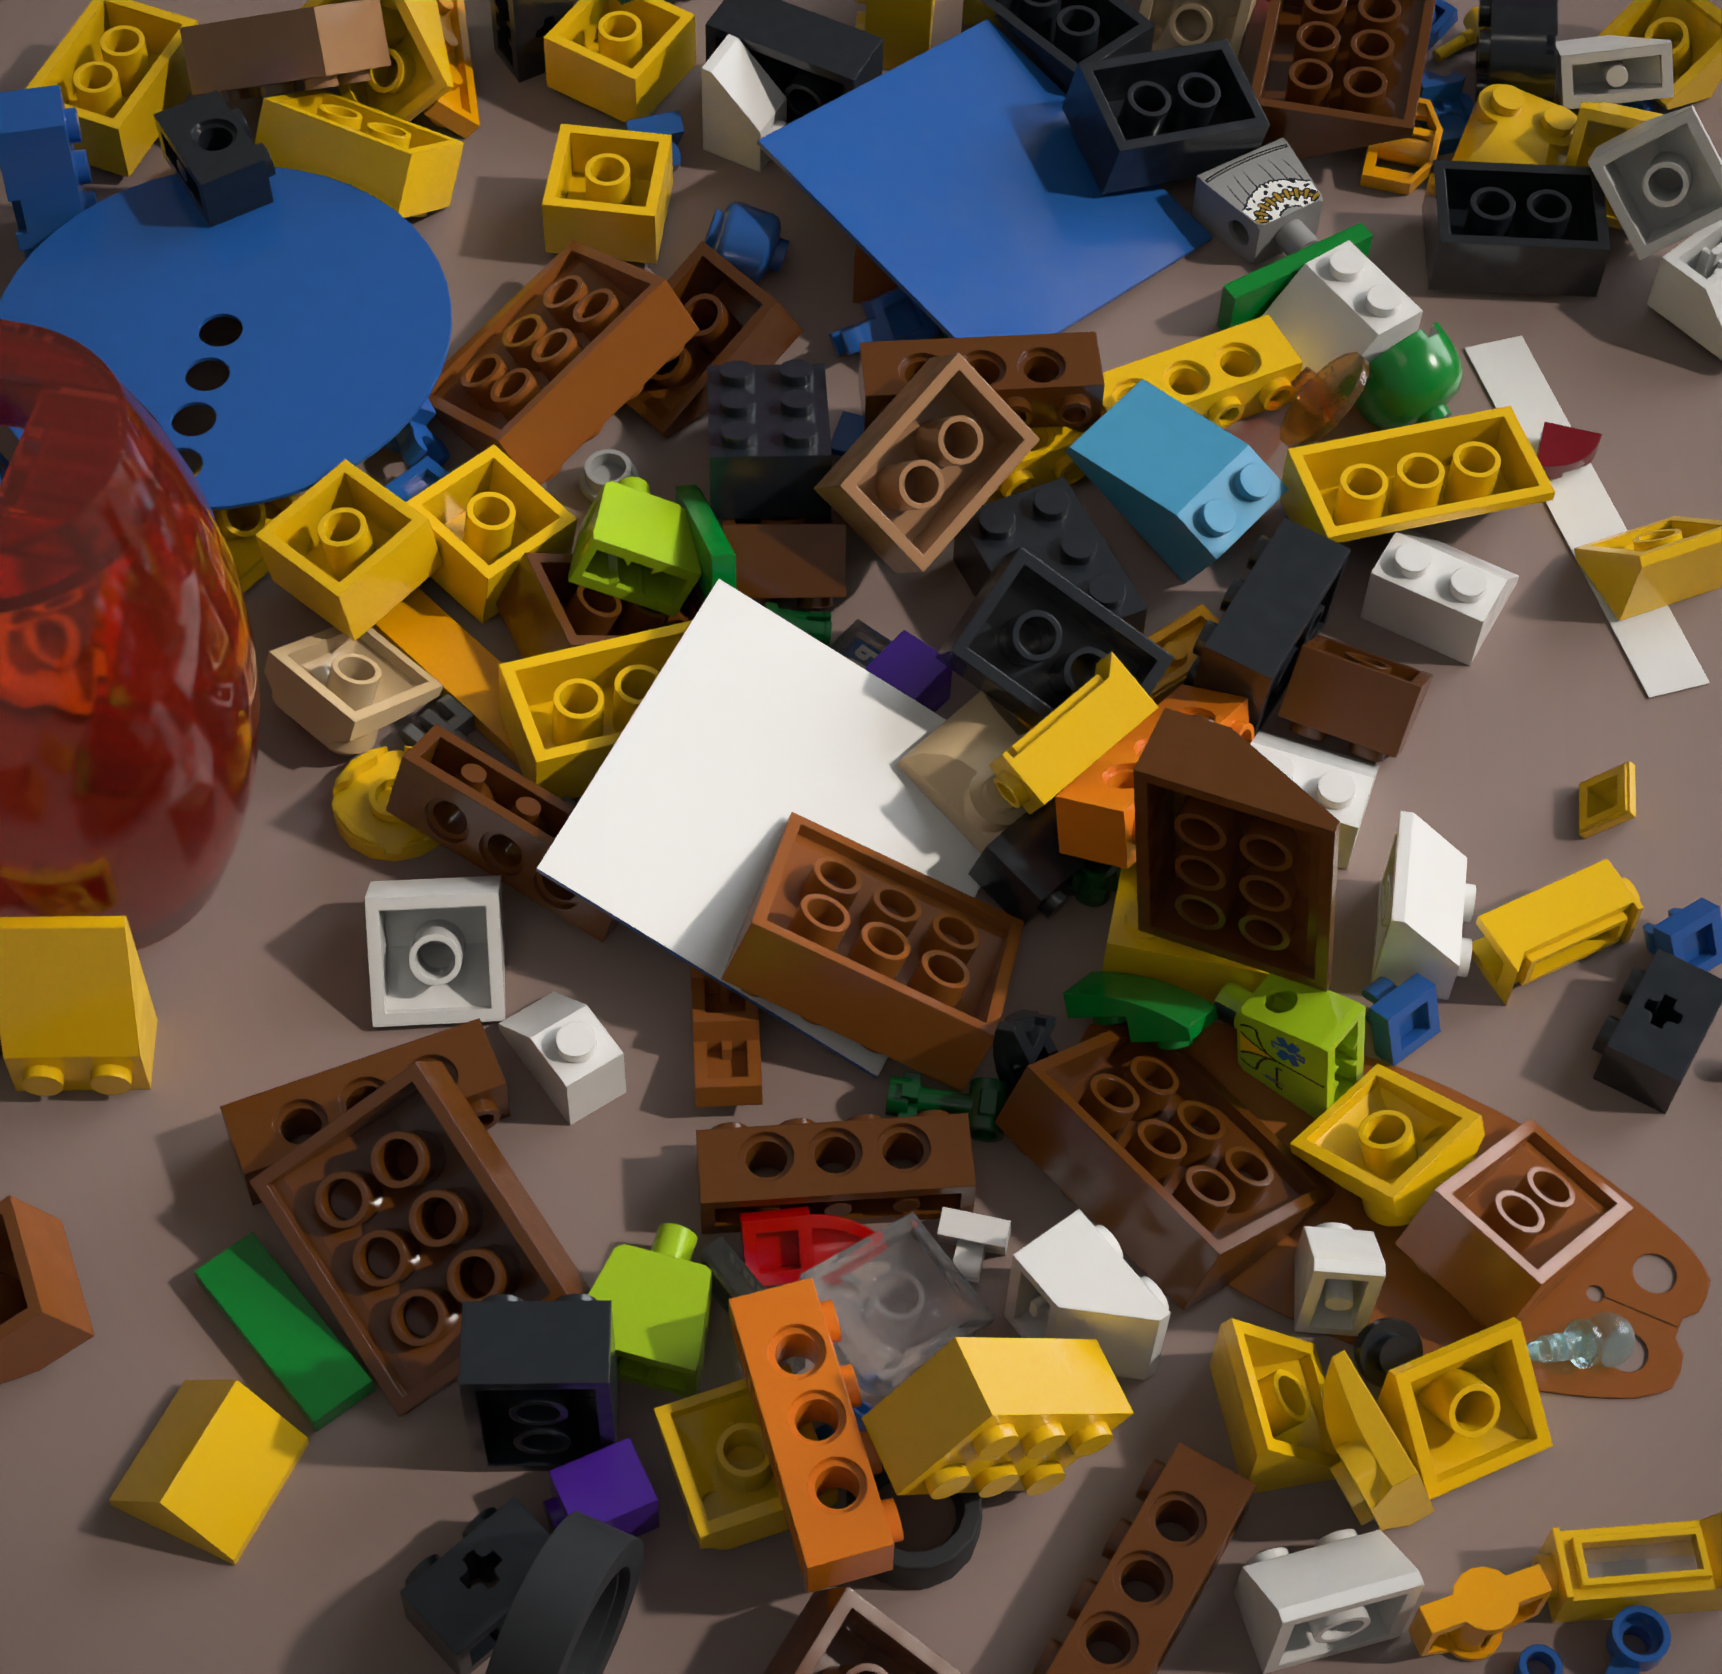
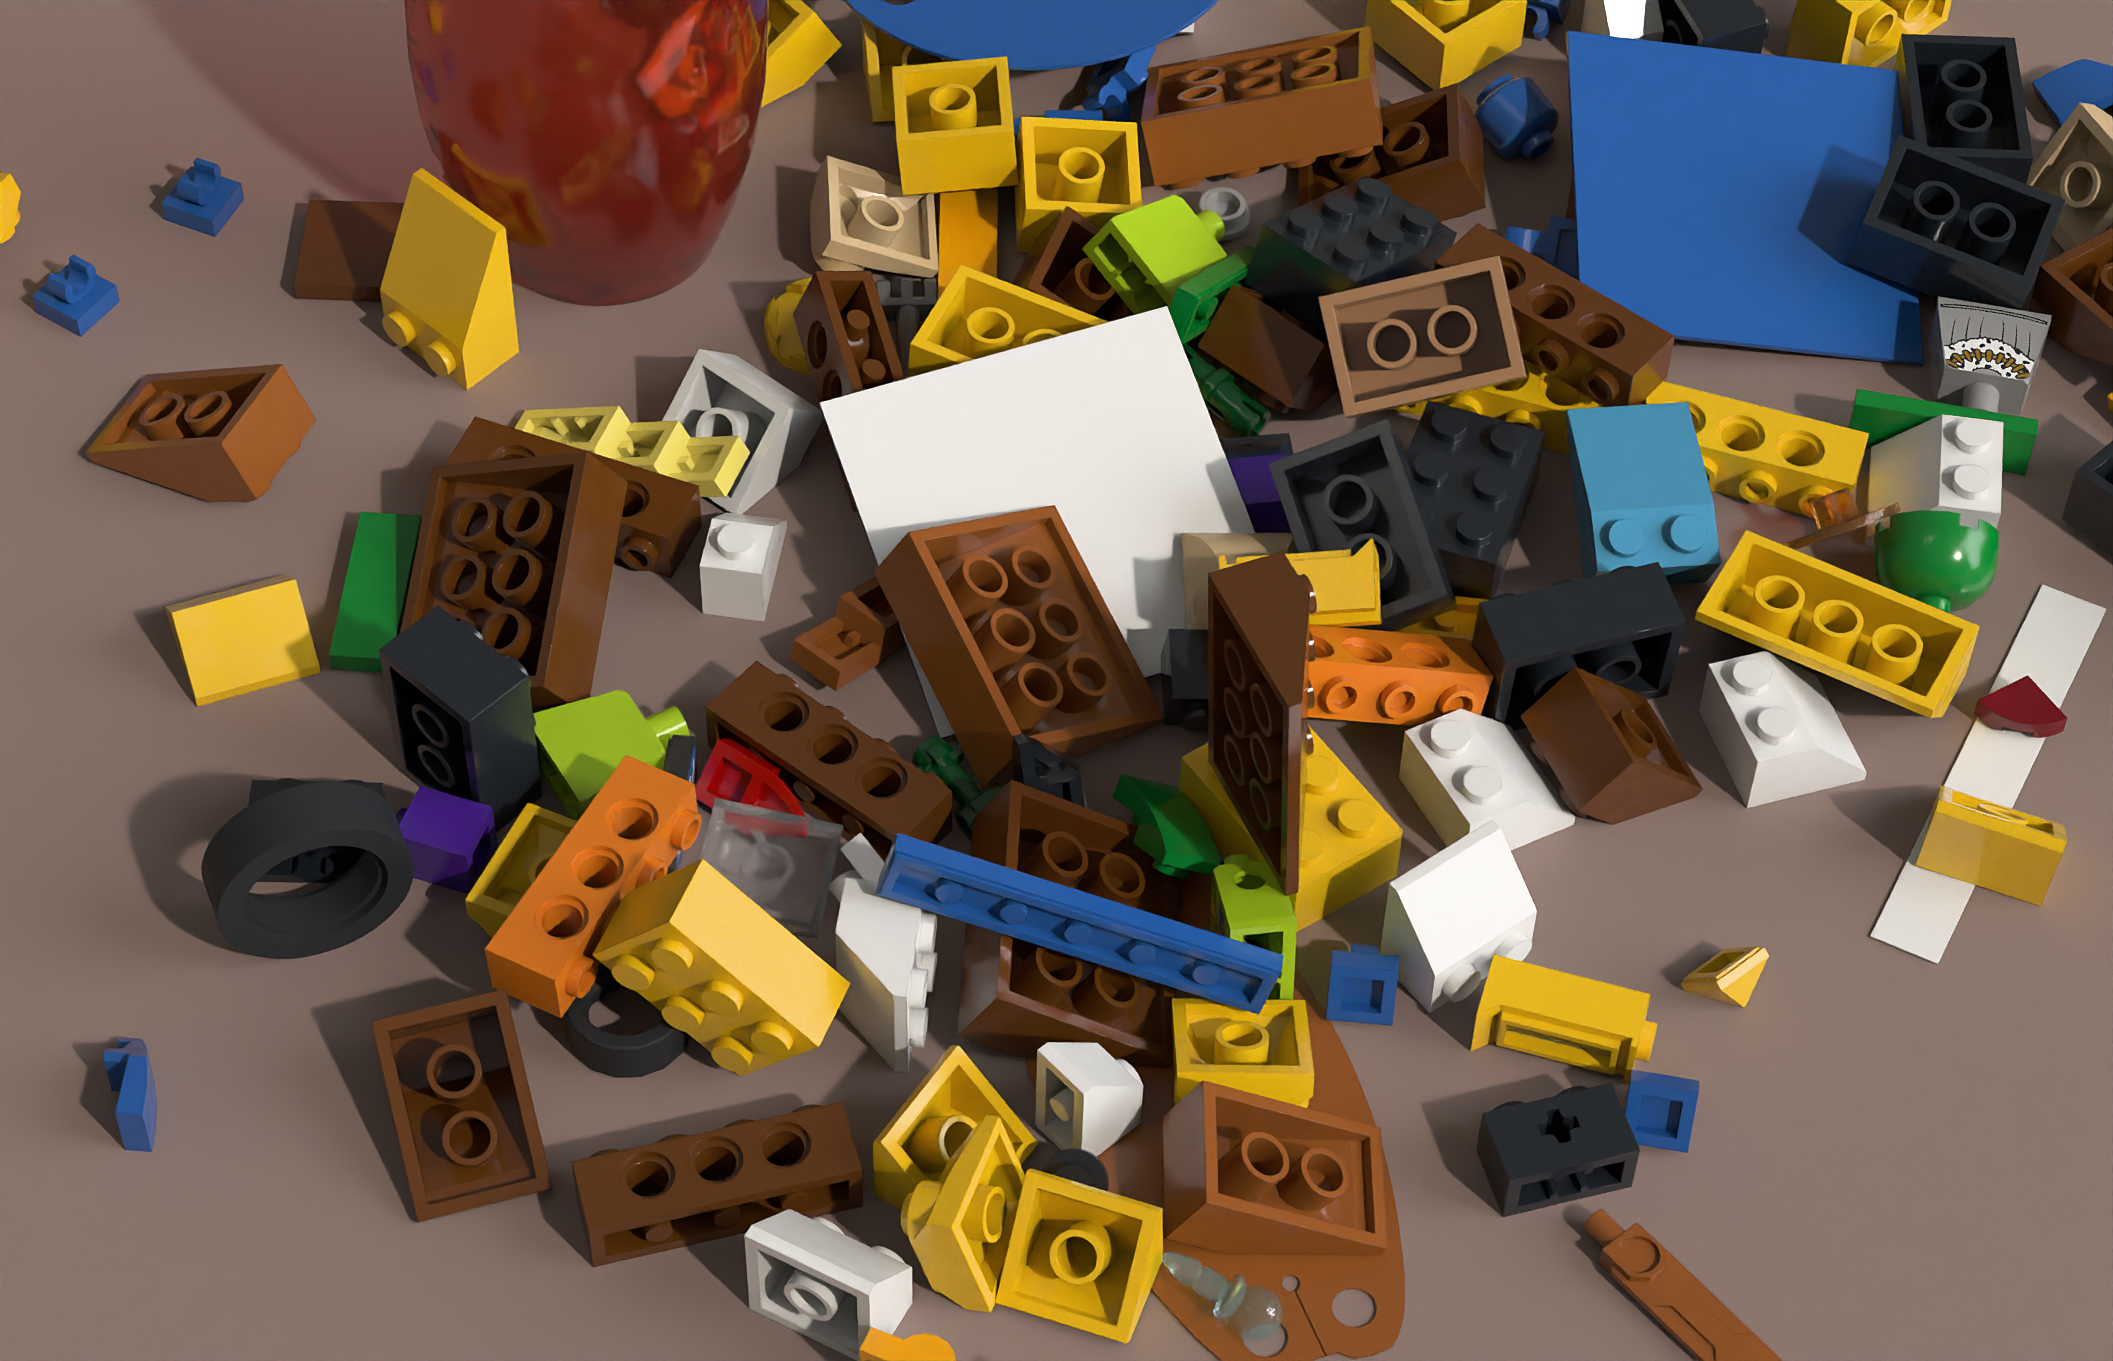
camera: 45 degrees right, 5 degrees down
none -> light yellow slope [515,406,750,498]
none -> blue tile [875,833,1283,1014]

